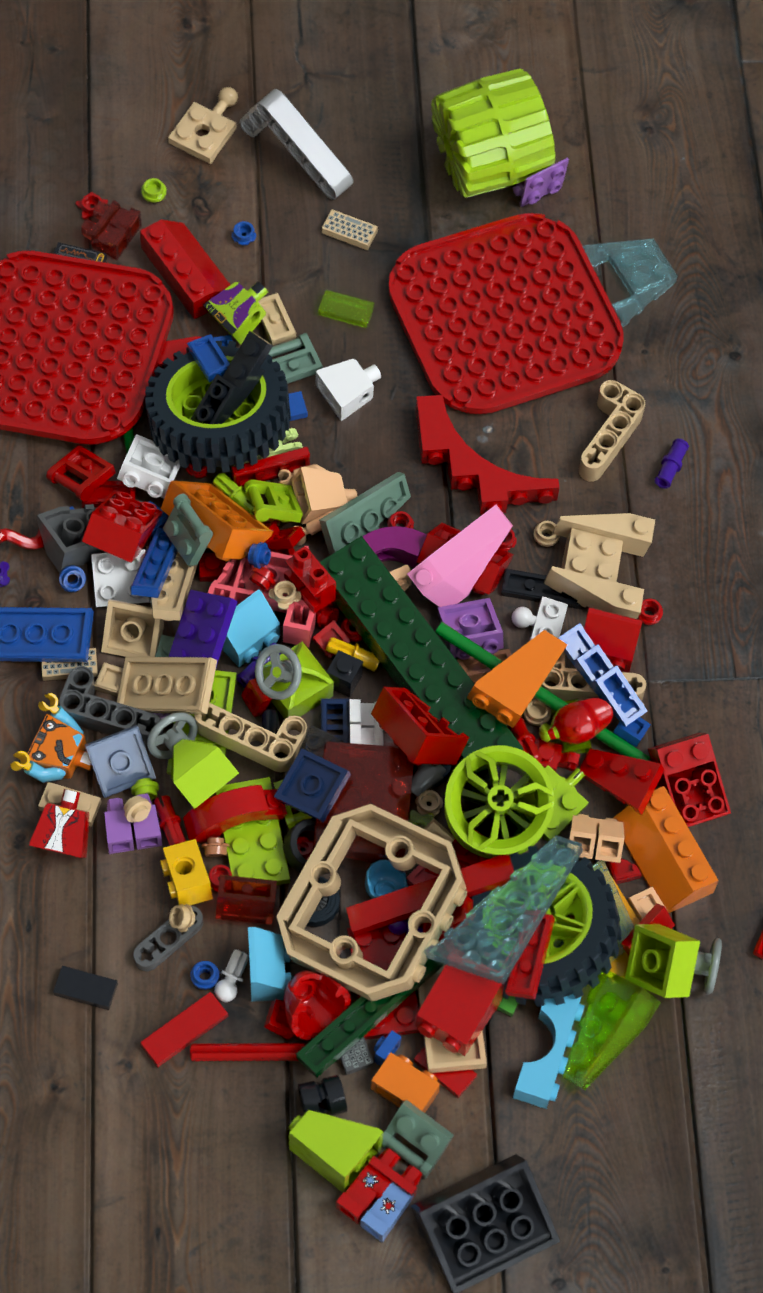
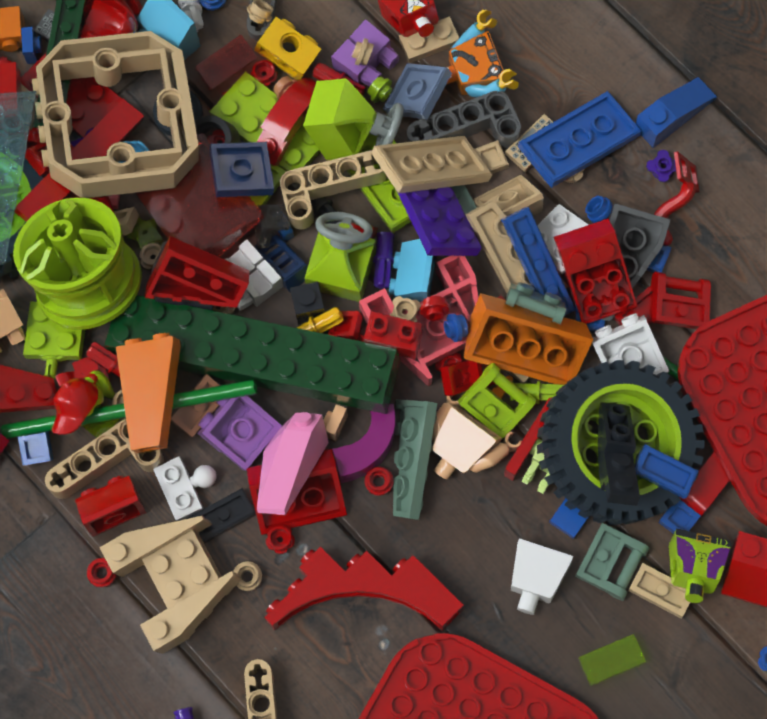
camera: 150 degrees right, 10 degrees up
slope [558,623,648,727] -> none

